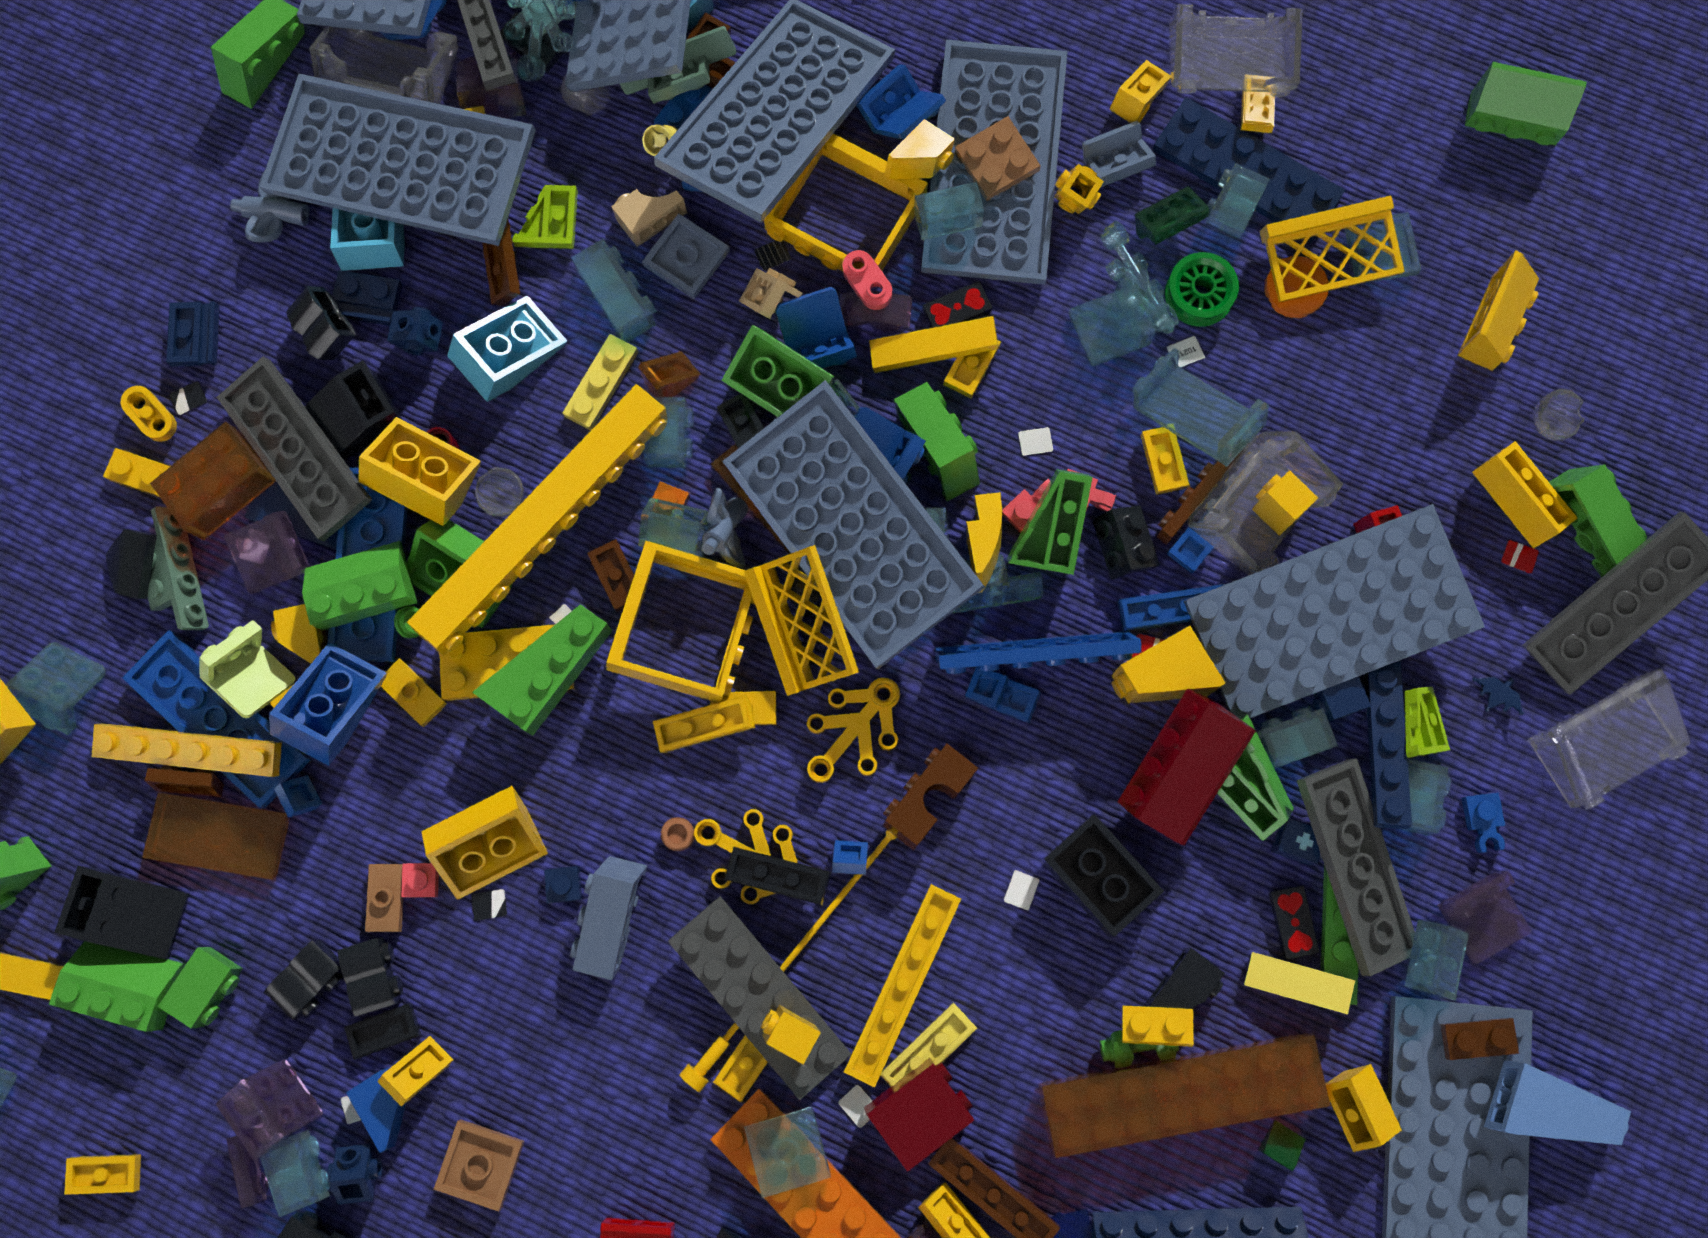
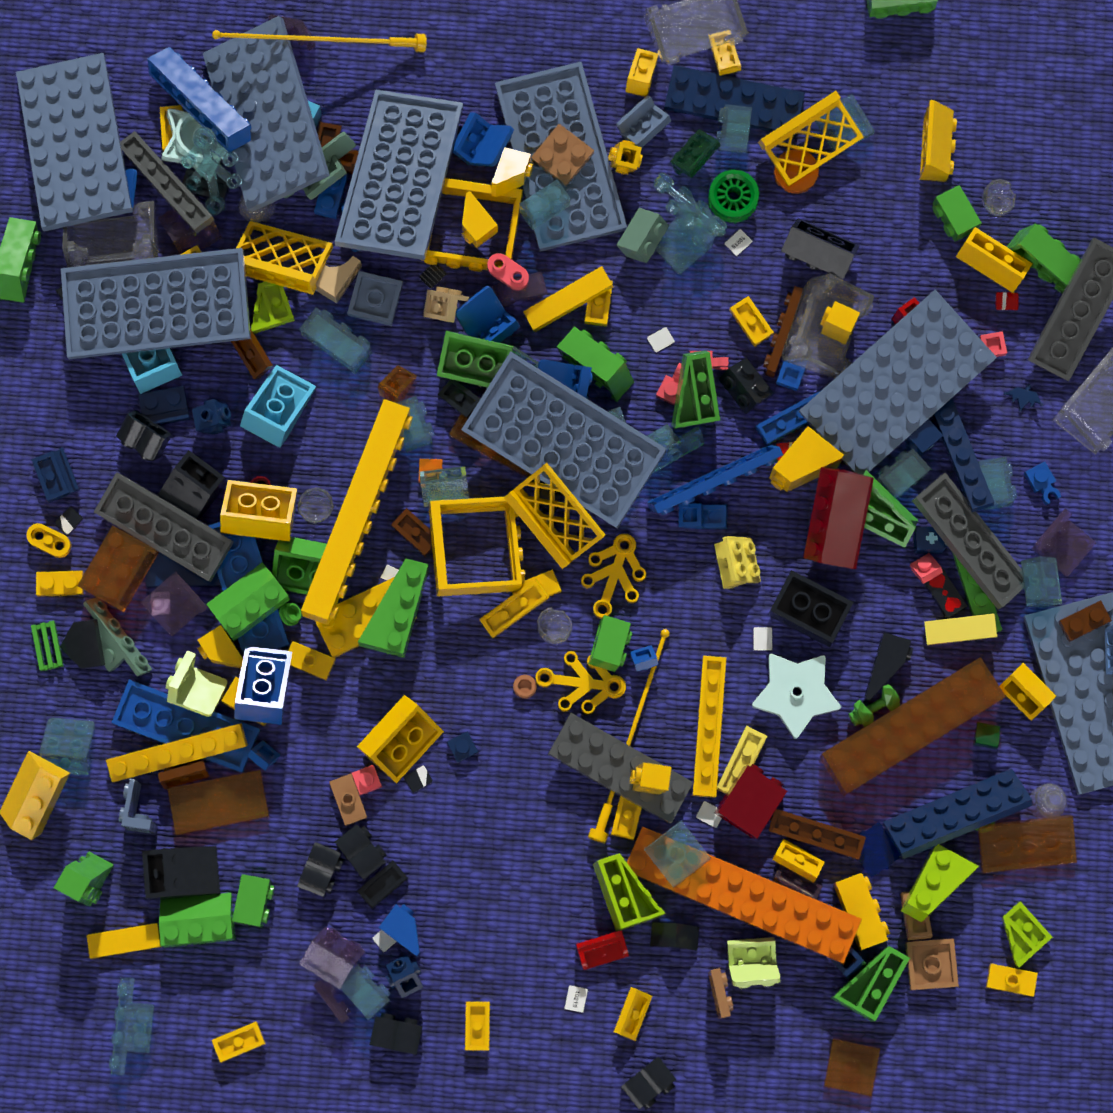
camera: 25 degrees left, 0 degrees up
sand blue plant [230,170,309,243] -> none
yellow plate [378,1036,453,1107] -> none
medium nougat plate [434,1119,525,1212] -> none
light yellow plate [562,334,638,431] -> none
sand blue wedge [570,856,648,980] -> none
light yellow wheel [642,124,678,156] -> none
sand blue plant [702,488,749,569] -> none
black tile [725,847,831,905] -> none
reddish brown arch [882,743,978,851] -> none
black tile [922,281,992,328] -> none
yellow slope [966,492,1002,593] -> none
yellow plate [1122,1005,1194,1047] -> none
clear light blue panel [1133,348,1269,467] -> none
lime wing [1405,686,1450,758] -> none
none -> bright green tile [31,620,64,671]
none -> sand blue bracket [119,779,158,835]
none -> yellow fence [236,221,333,295]
none -> yellow slope [462,191,498,248]
none -> clear hair [537,607,573,644]
none -> bright green brick [588,615,632,672]
none -> lime wedge [593,853,666,932]
none -> sand green brick [617,208,669,263]
none -> light yellow bracket [714,536,761,589]
none -> light aqua plate [752,654,841,739]
none -> black brick [781,218,860,280]
none -> coral plate [910,553,943,584]
none -> bright green brick [932,185,982,242]
none -> coral plate [979,331,1007,357]

